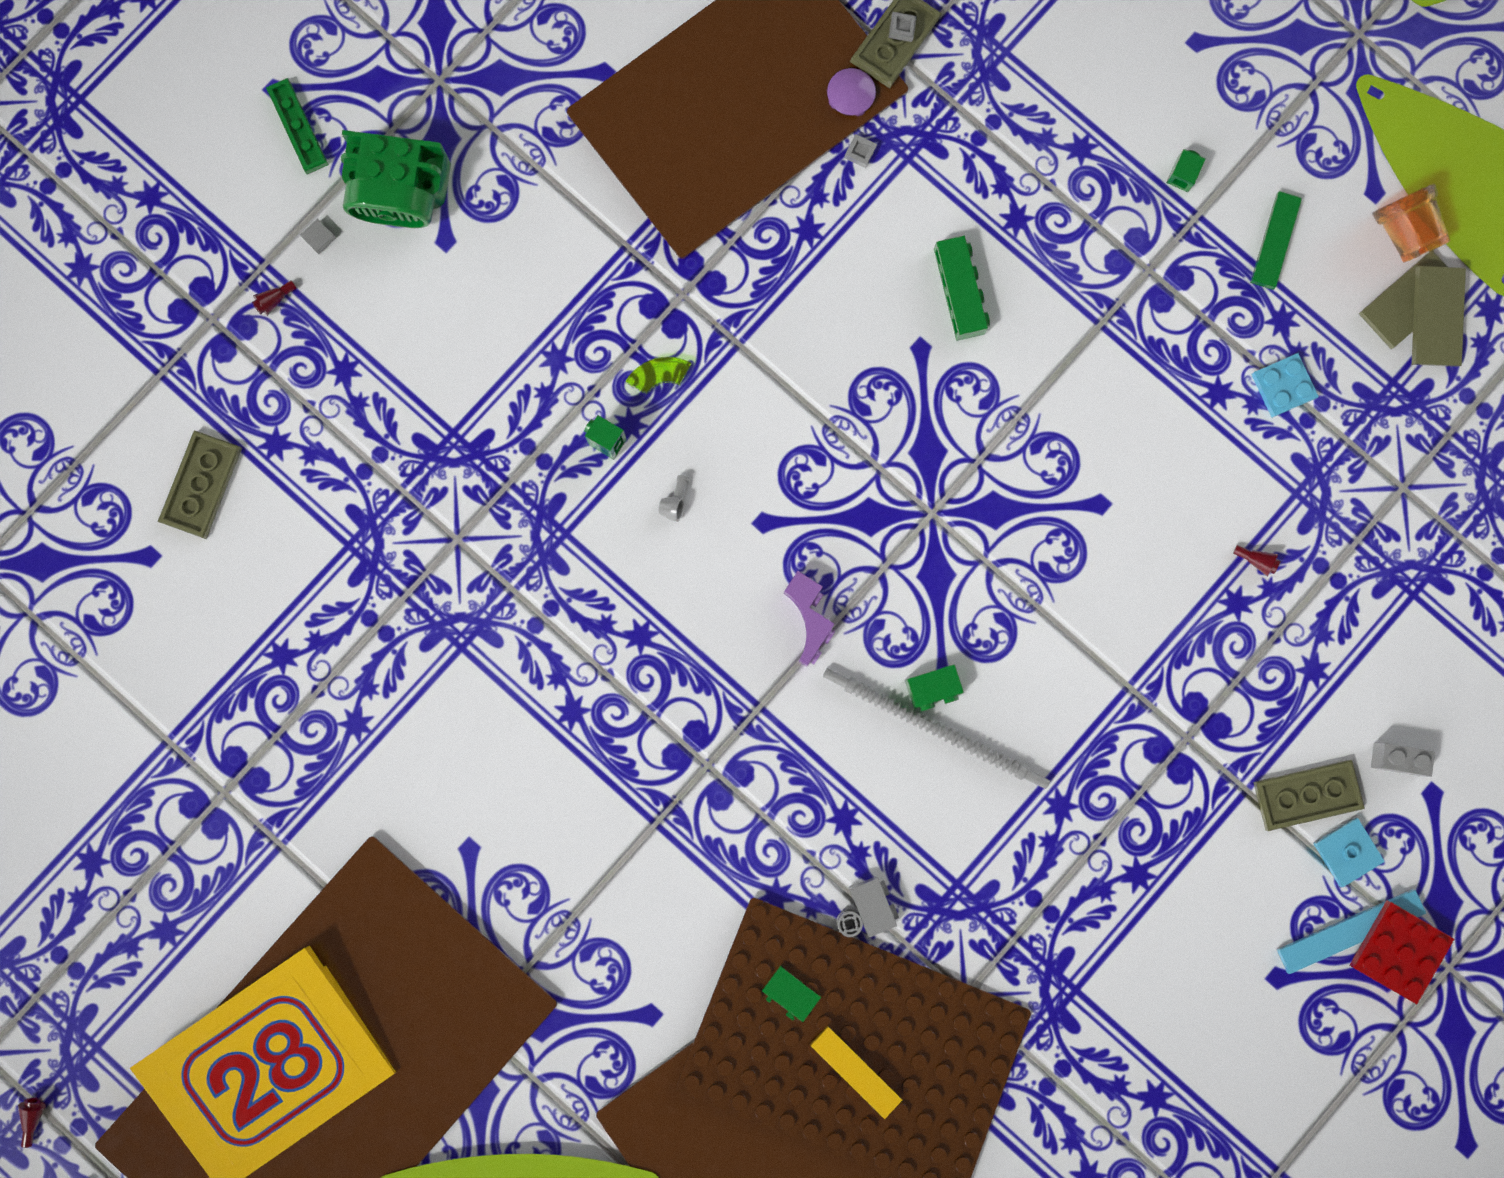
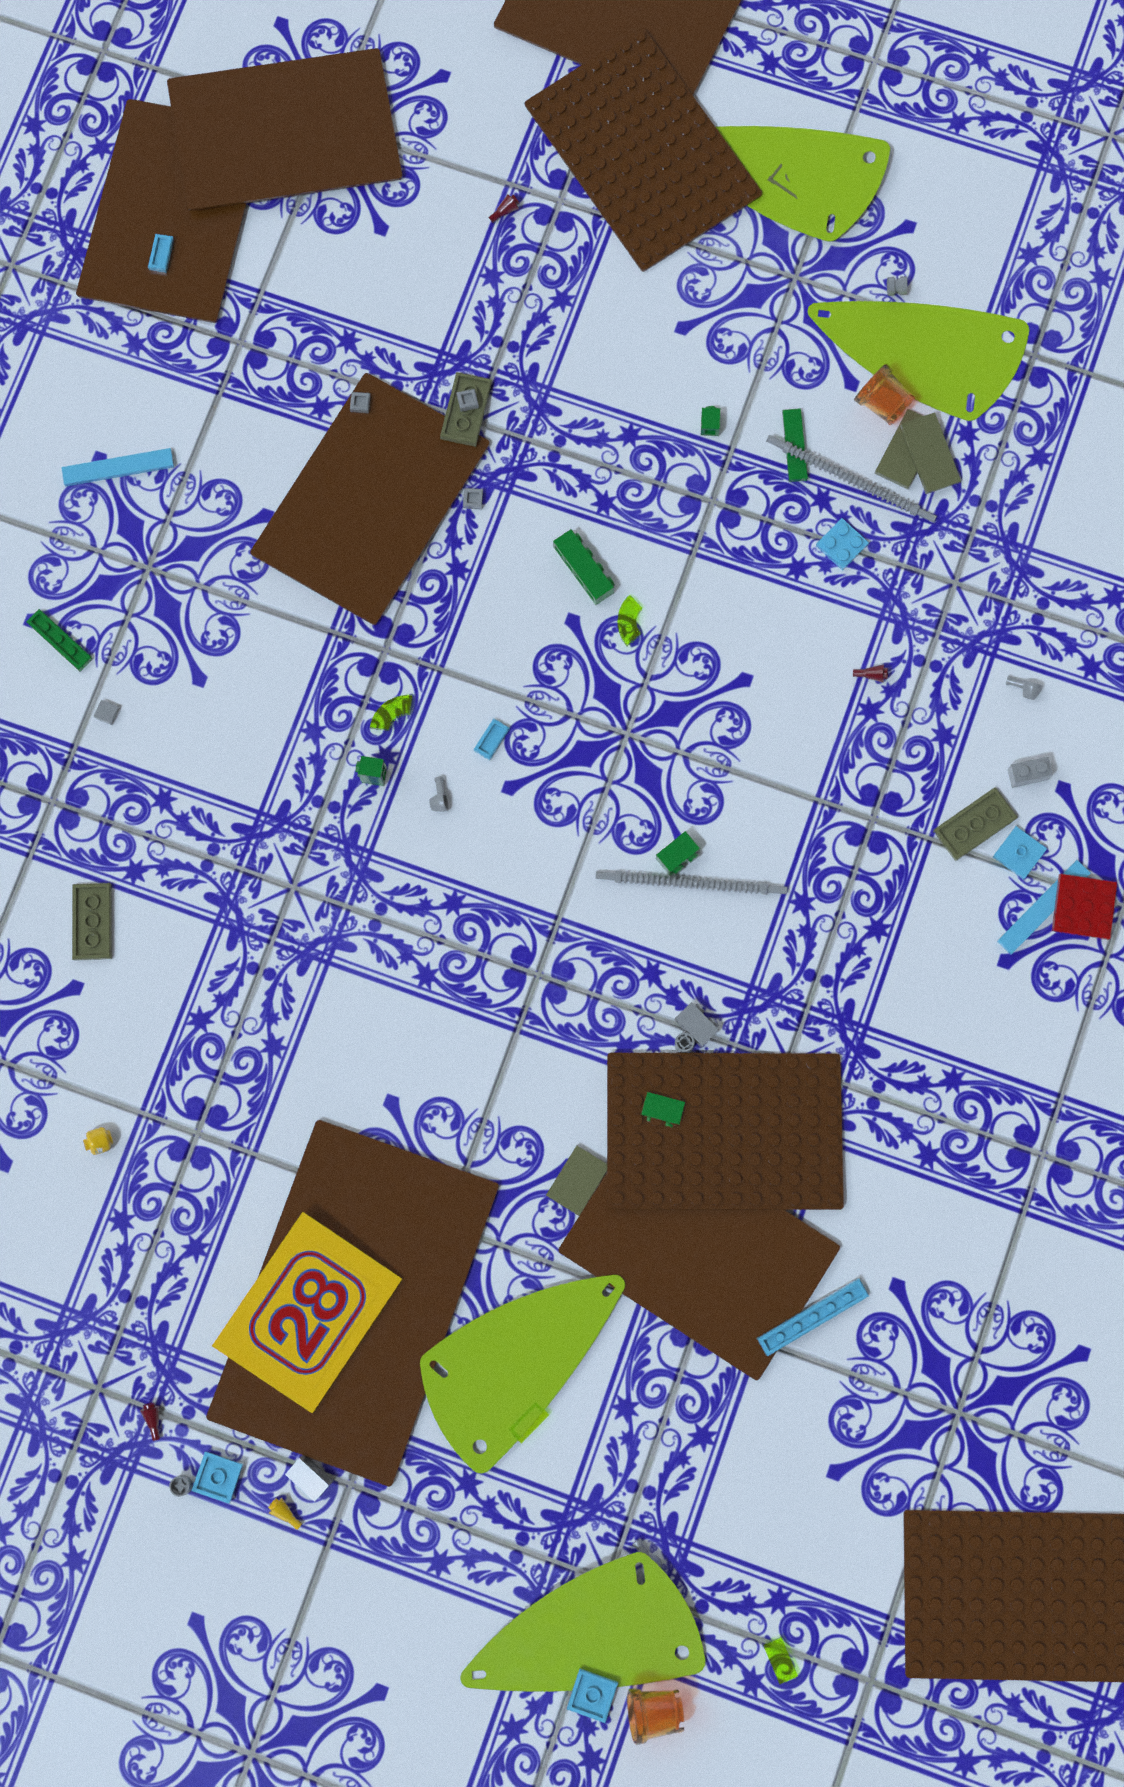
camera: 10 degrees left, 5 degrees down
dark red cone [252,280,297,316] -> none
green brick [341,130,451,228] -> none
medium lavender arch [784,571,835,667] -> none
yellow tile [810,1026,902,1119] -> none
medium lavender dish [827,68,876,116] -> none
none -> yellow head [83,1127,113,1155]
none -> medium azure tile [474,718,510,761]
none -> olive tile [546,1145,607,1216]
none -> clear neon green tile [617,595,642,647]
none -> light grey hose [766,435,937,523]
none -> light grey wheel [887,276,907,296]
none -> light grey bar [1006,675,1043,700]

